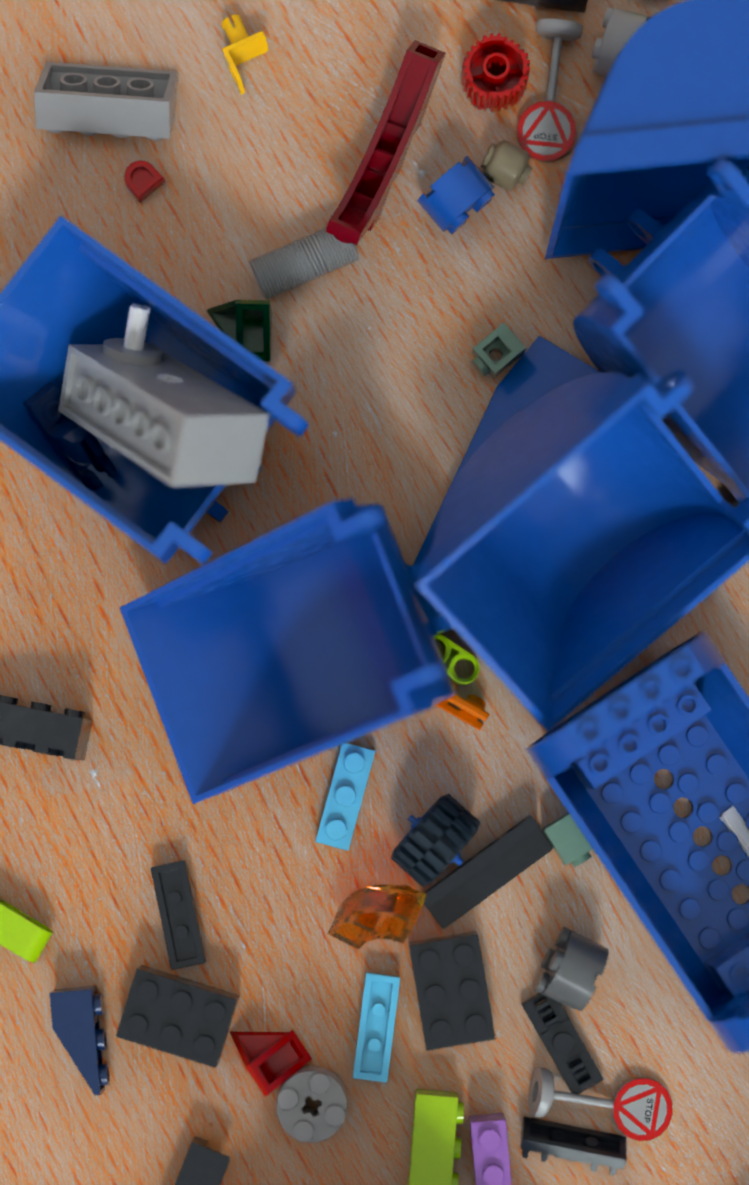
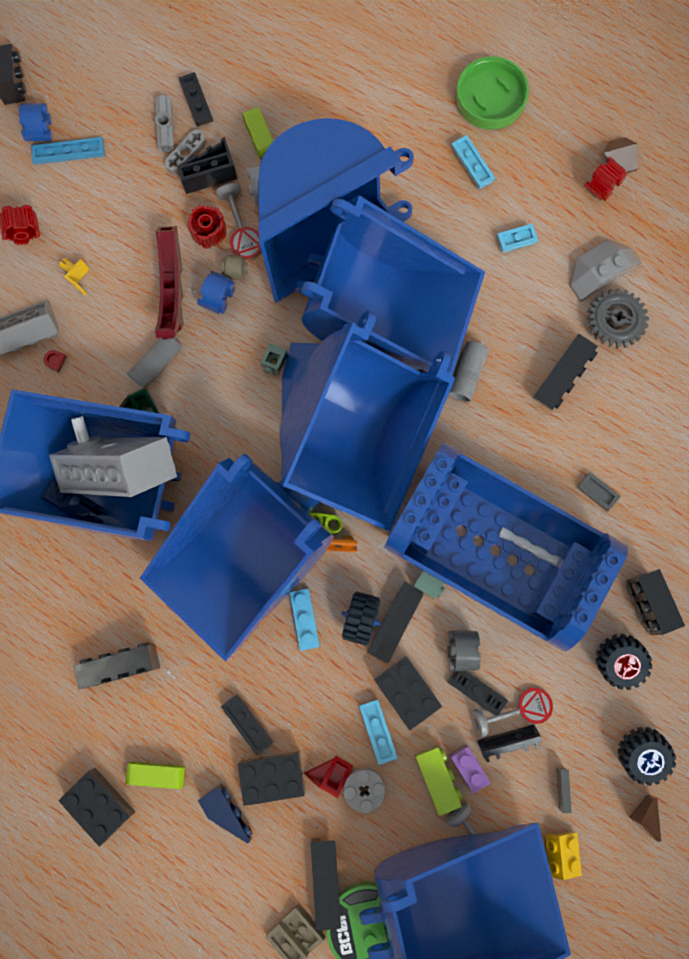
camera: 25 degrees left, 5 degrees down
clear orange brick [328,884,427,950] -> none

